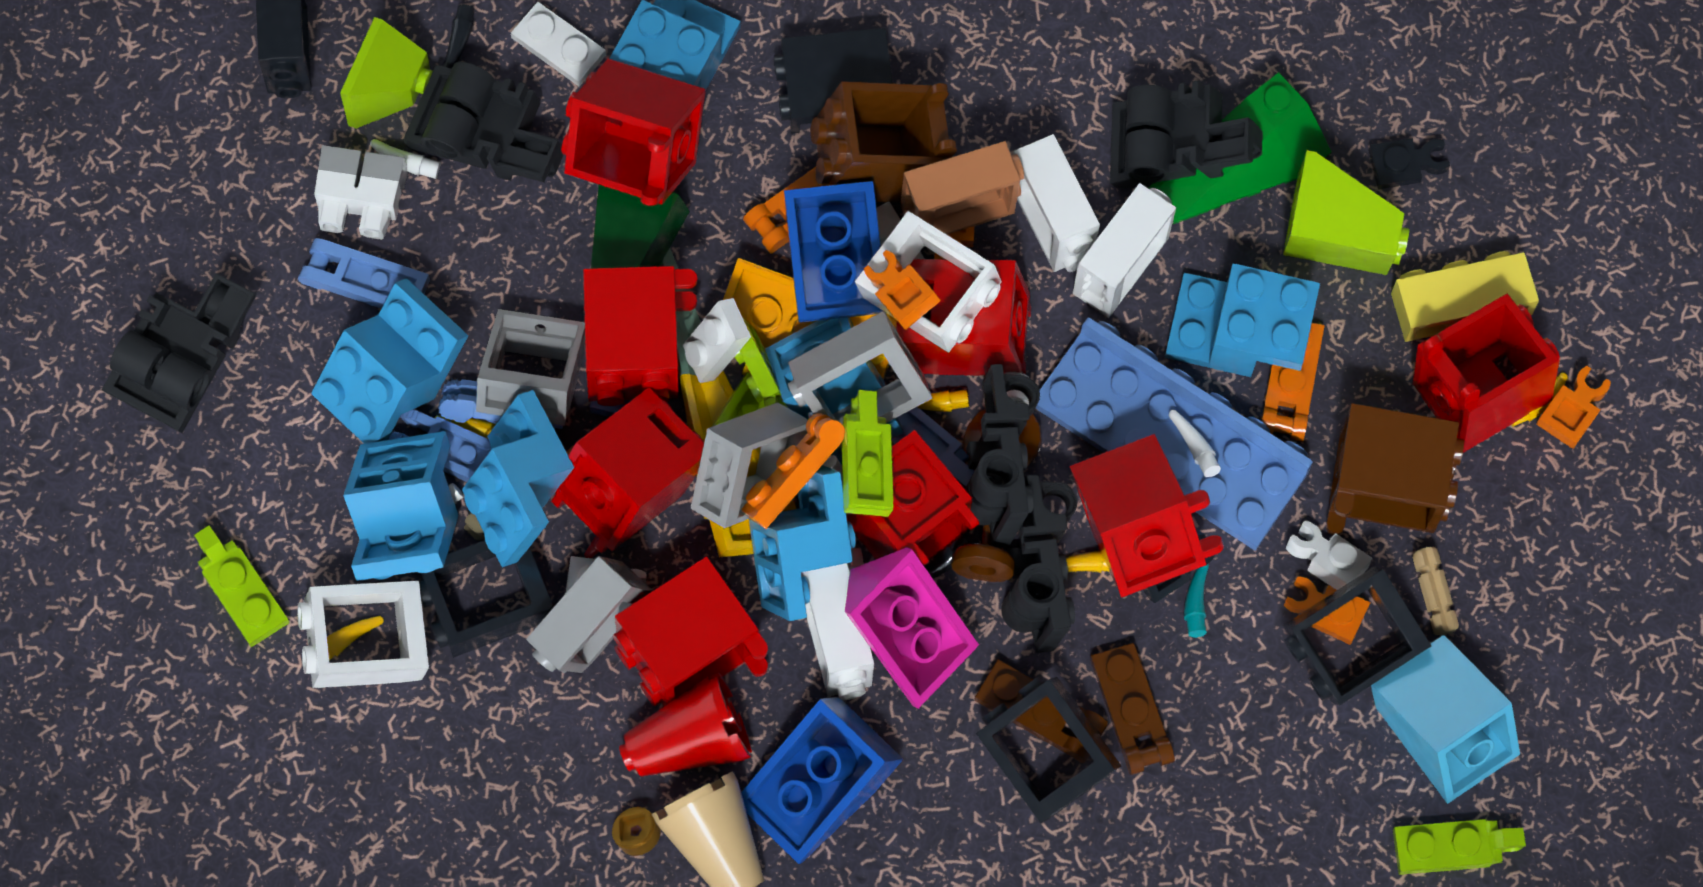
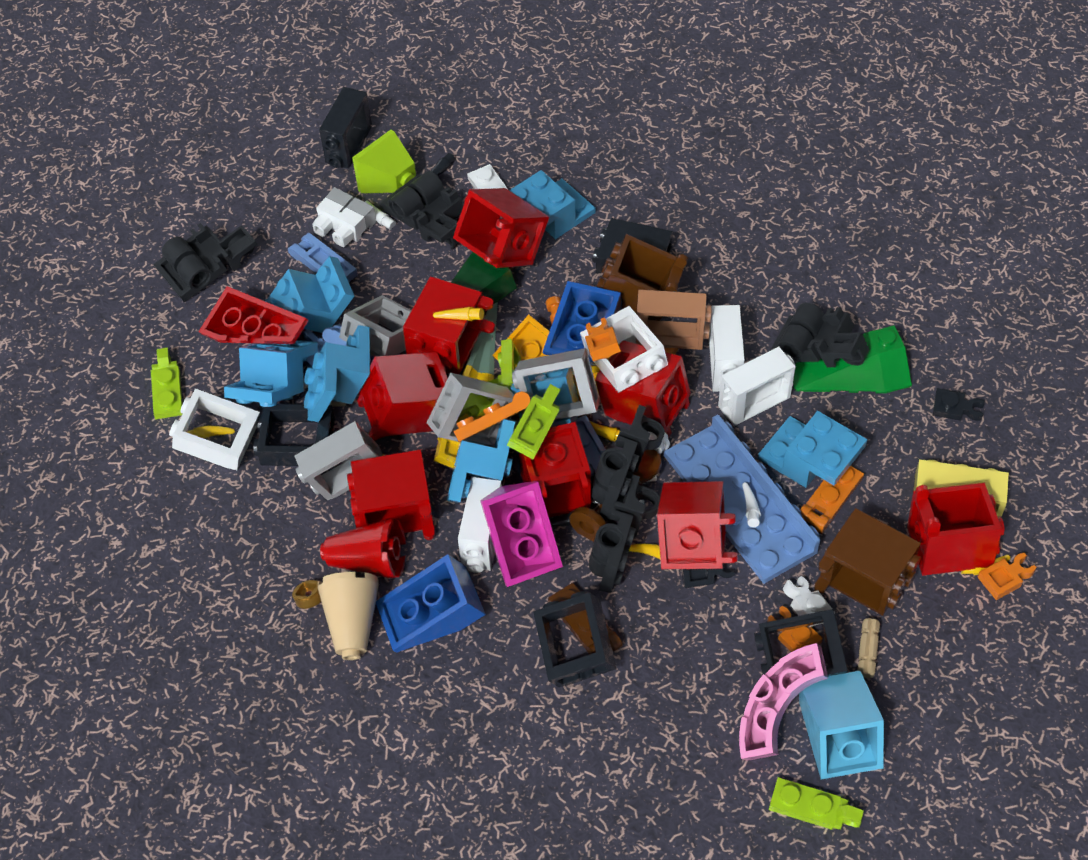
camera: 30 degrees right, 15 degrees down
white plate [683,298,751,383] -> none
reddish brown plate [1090,643,1175,775] -> none
teal helmet [1184,564,1209,638] -> none
lime slope [1283,150,1409,275] -> none
none -> red wedge [199,286,309,344]
none -> yellow helmet [433,307,484,321]
none -> bright pink brick [739,643,828,761]

